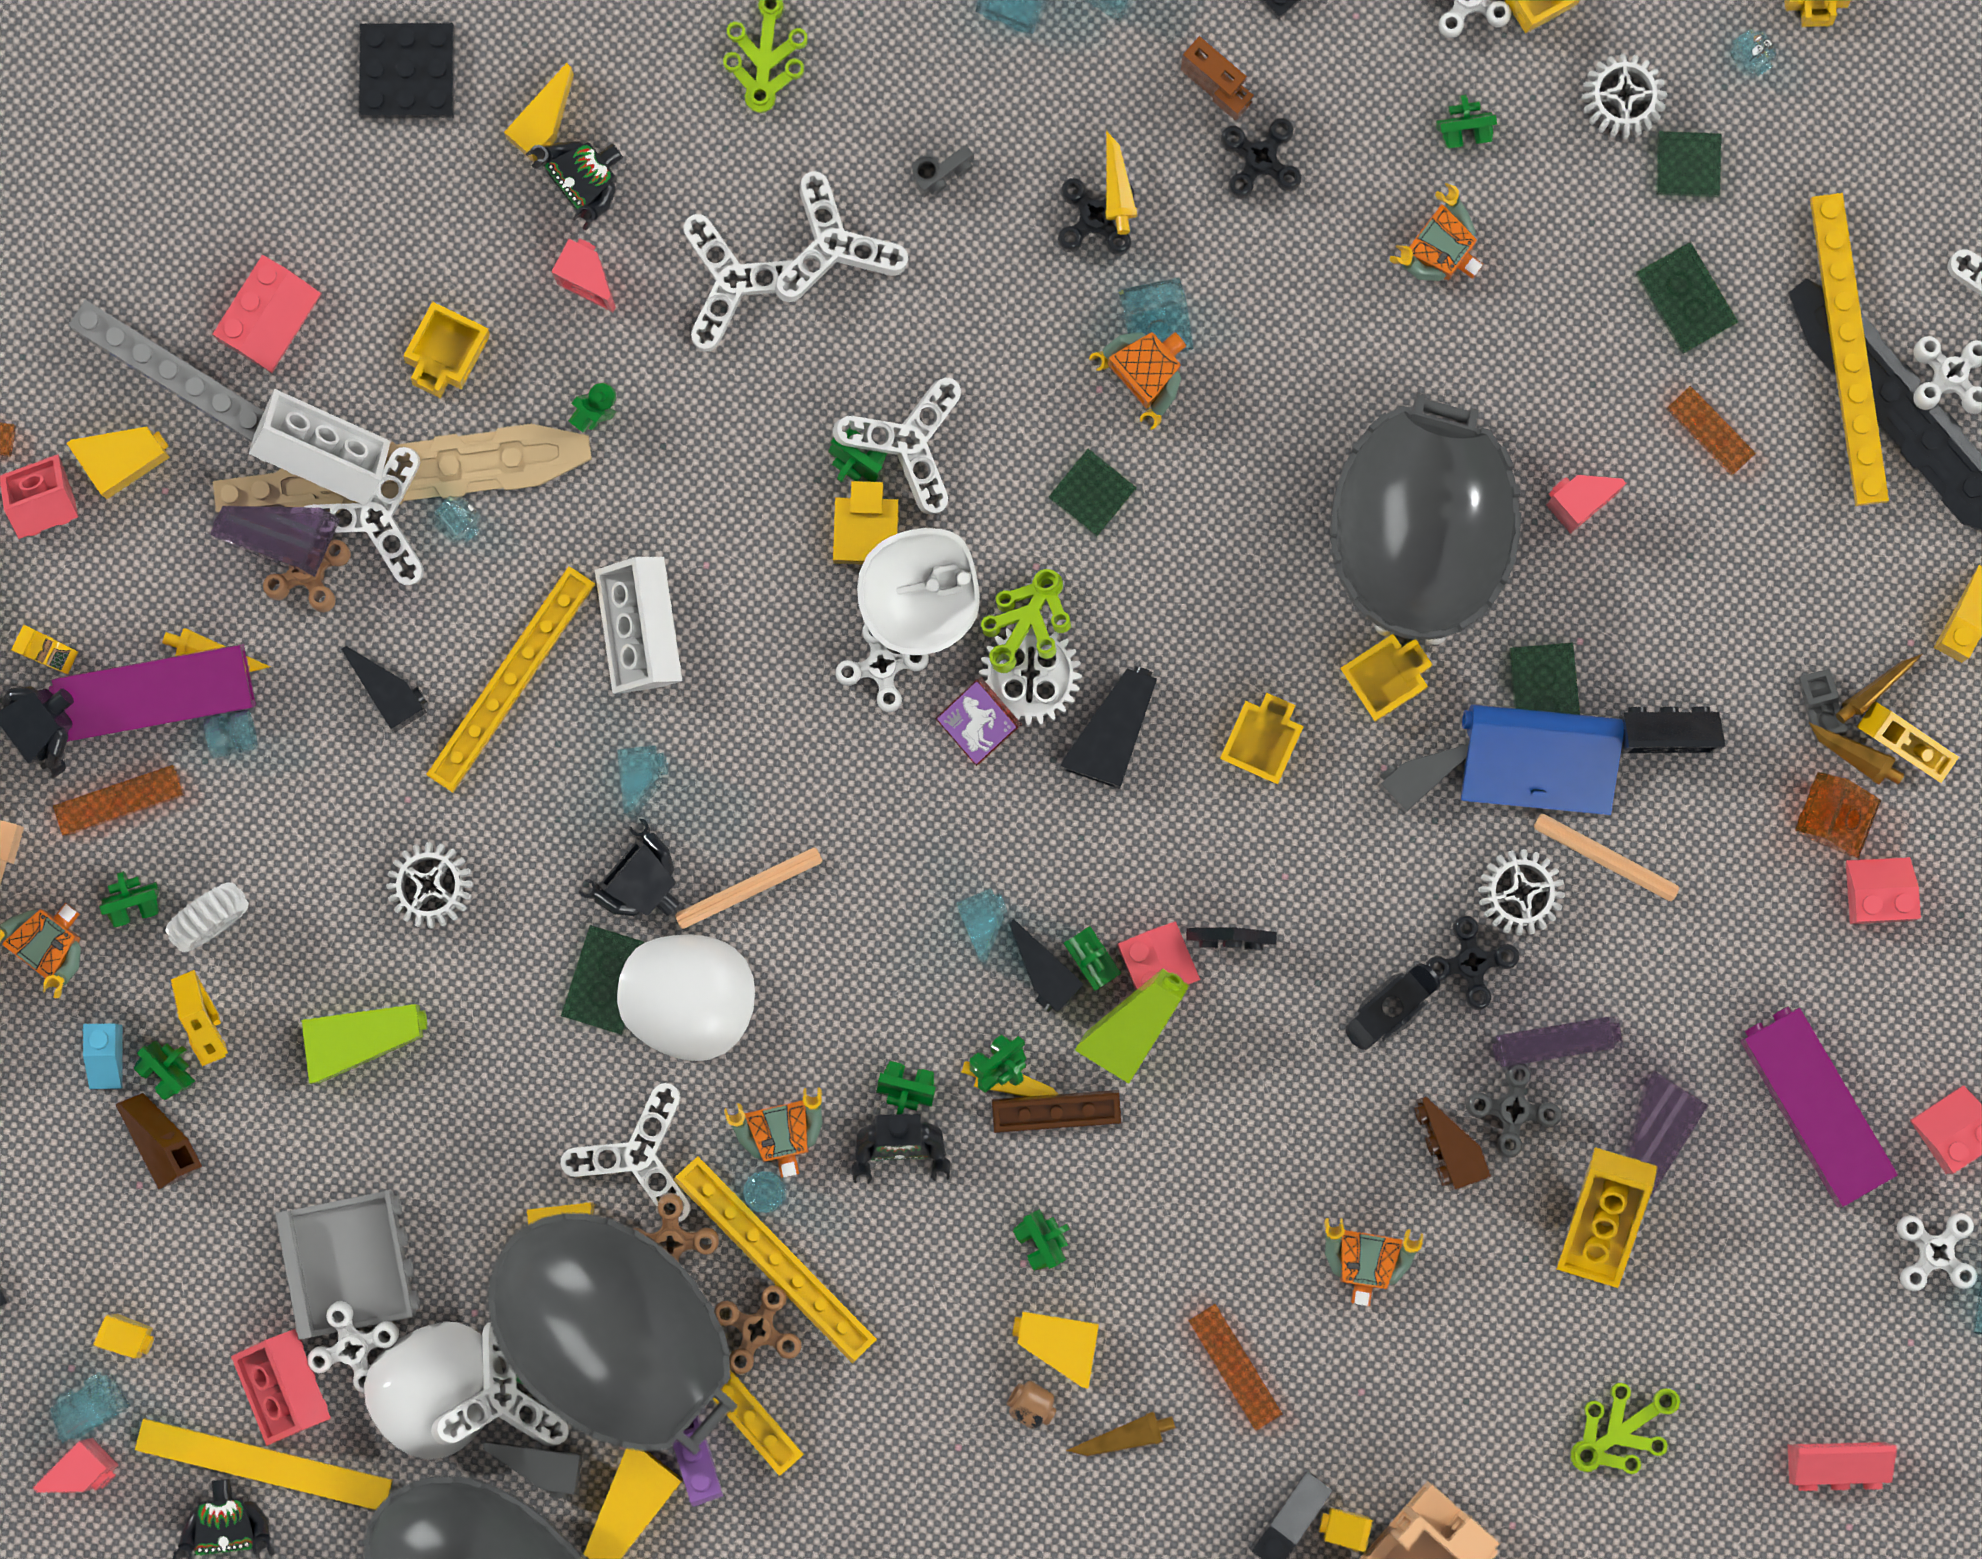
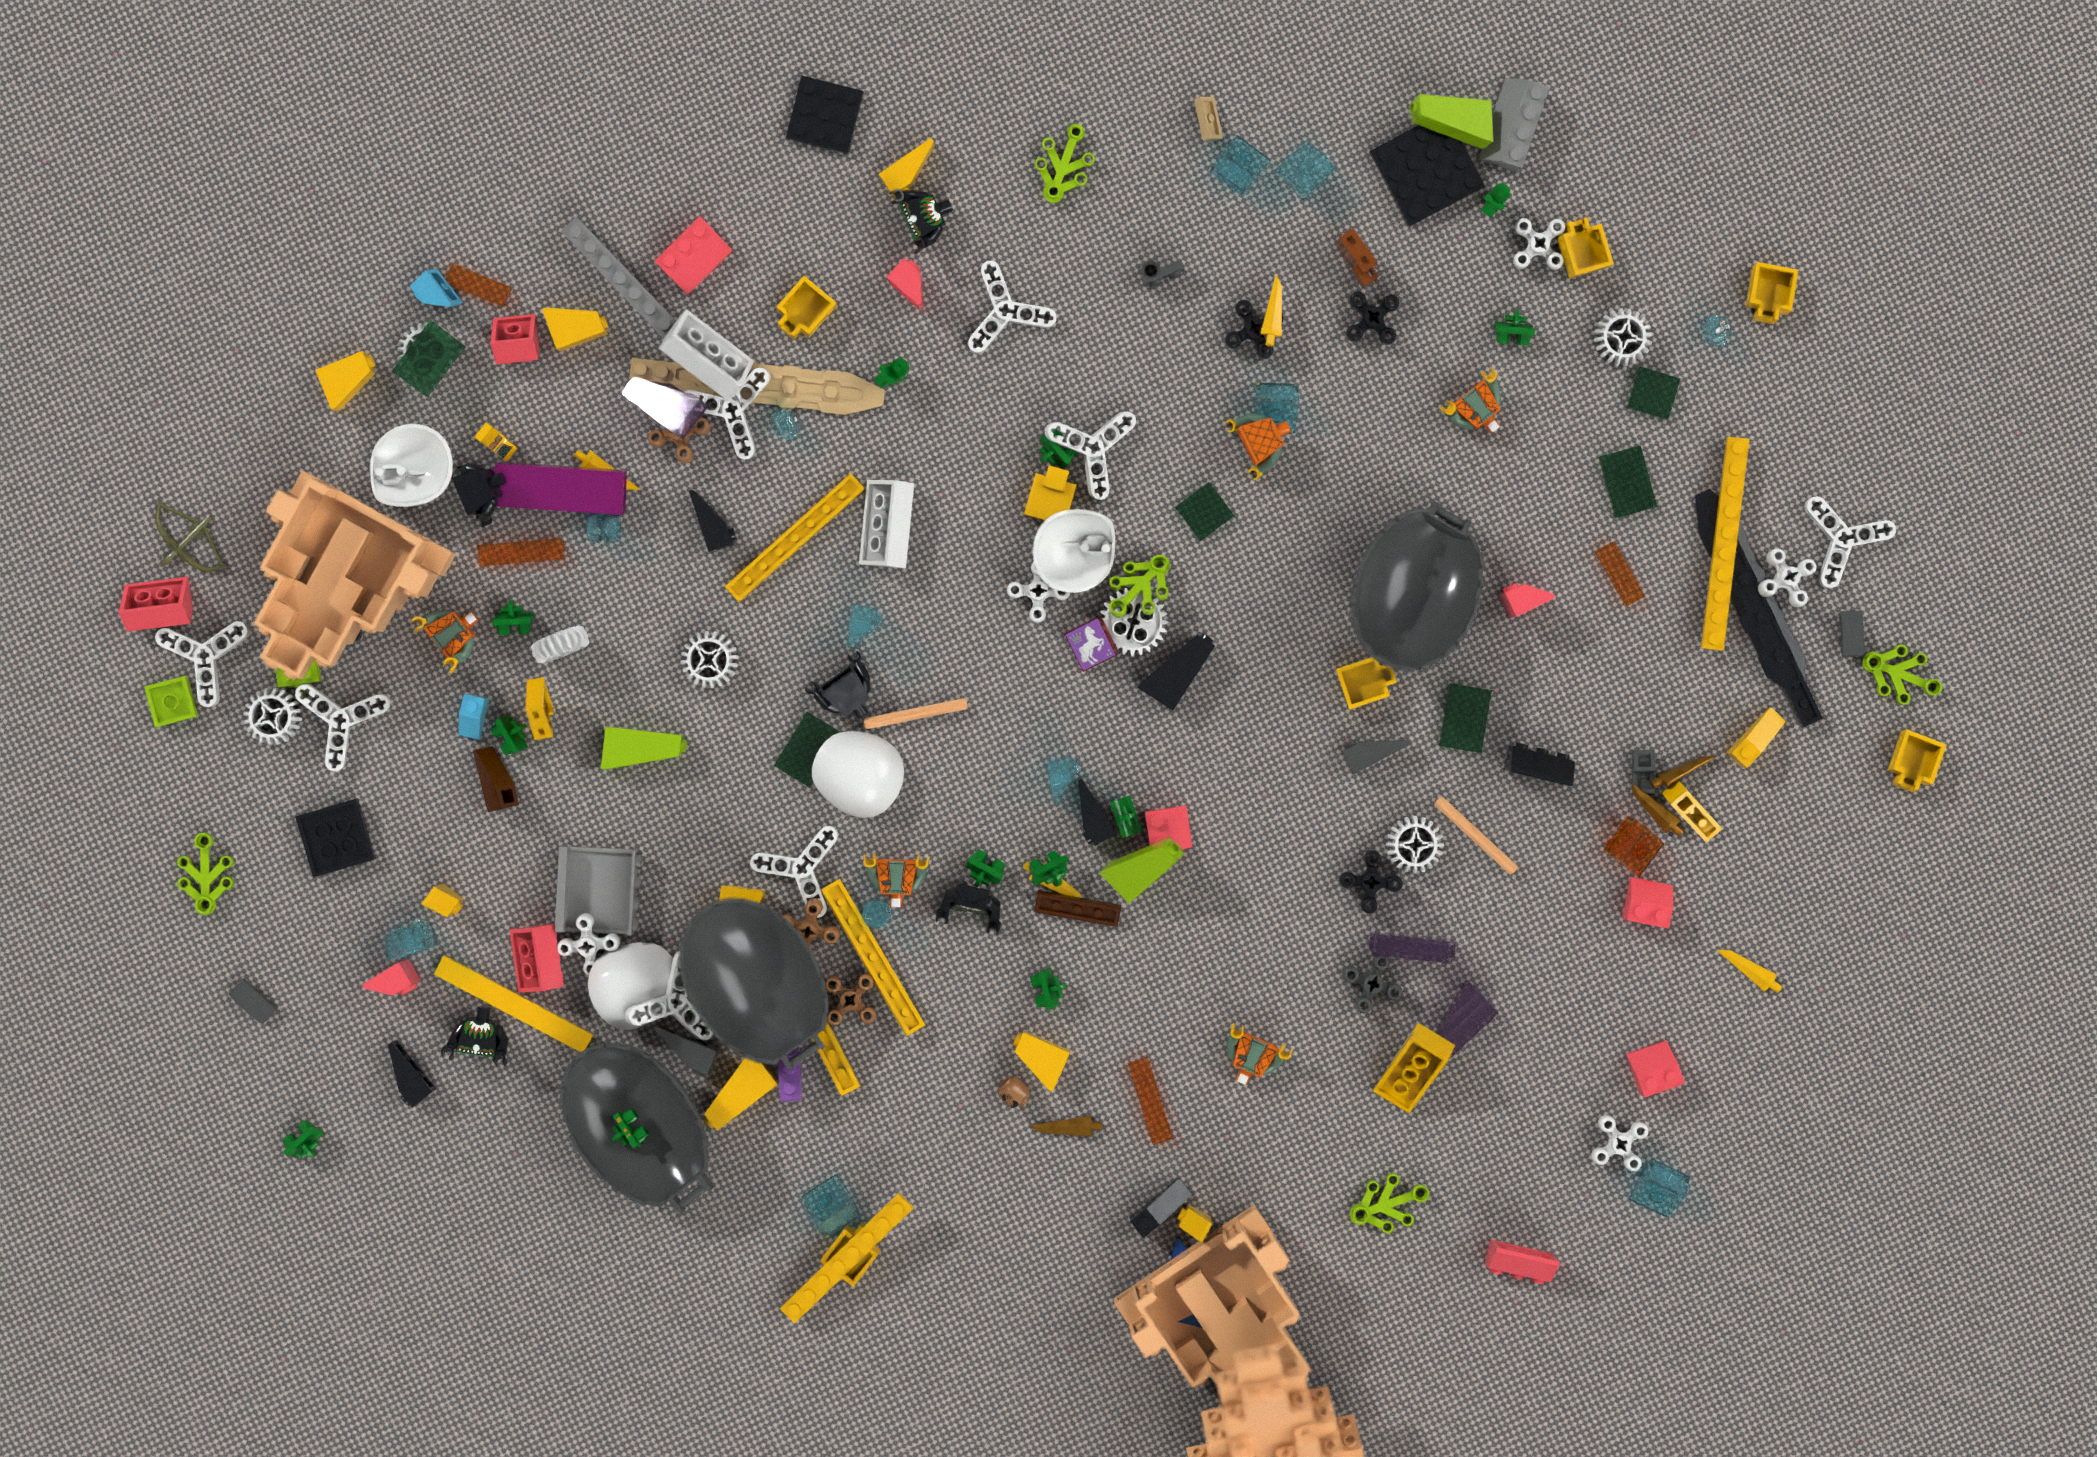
camera: 15 degrees right, 5 degrees up
white piece [775,171,908,302] -> none
black plate [1186,927,1277,951] -> none
yellow piece [1220,693,1304,784] -> none
black piece [1346,963,1440,1050] -> none
reddish brown slope [1414,1097,1492,1190] -> none
blue door [1461,704,1624,815] -> none
magenta brick [1740,1006,1898,1207] -> none

